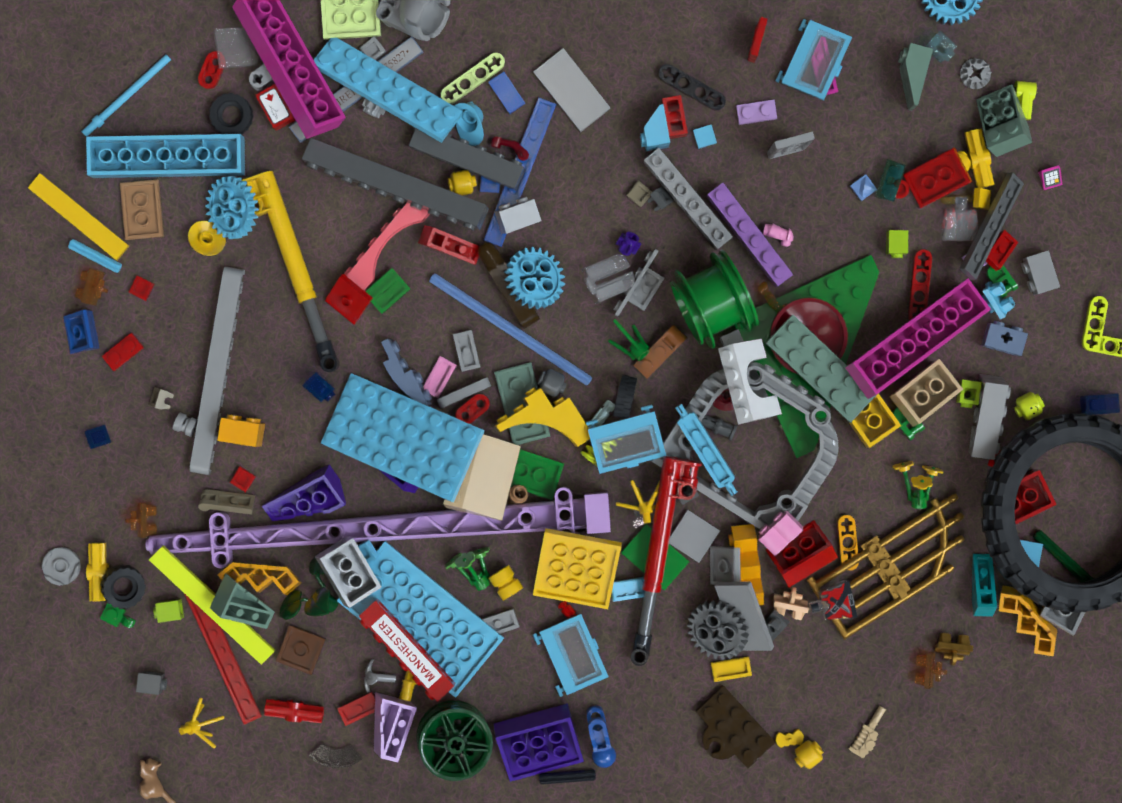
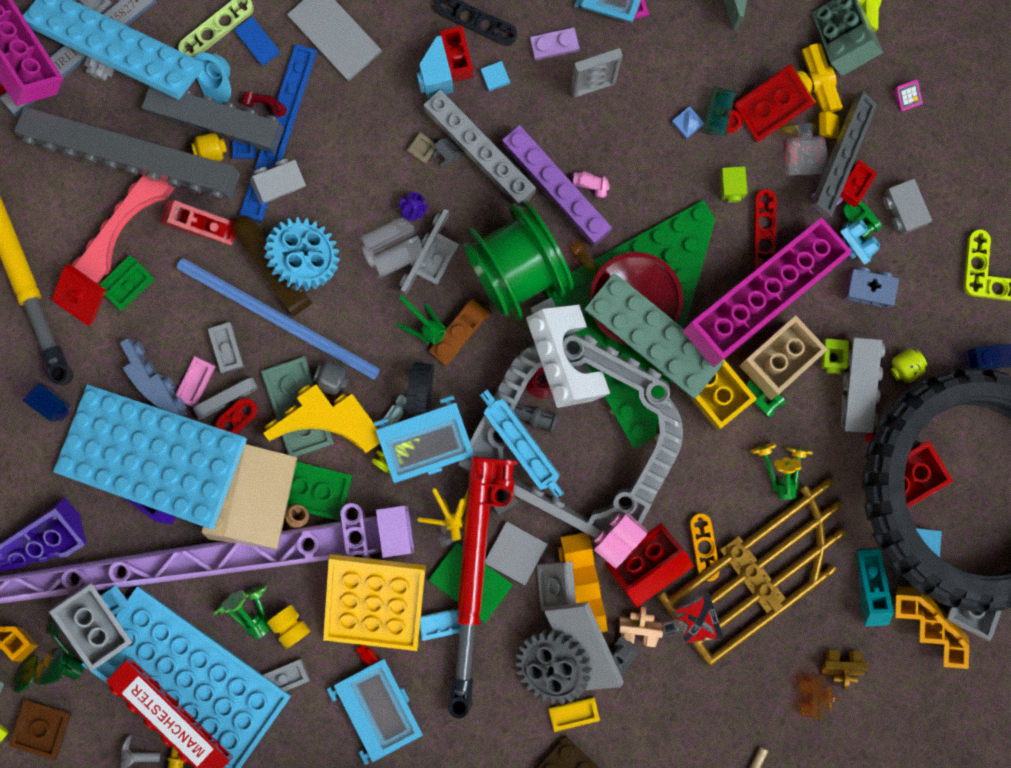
camera: 10 degrees left, 5 degrees down
dark green axle [1033,530,1094,582] -> none

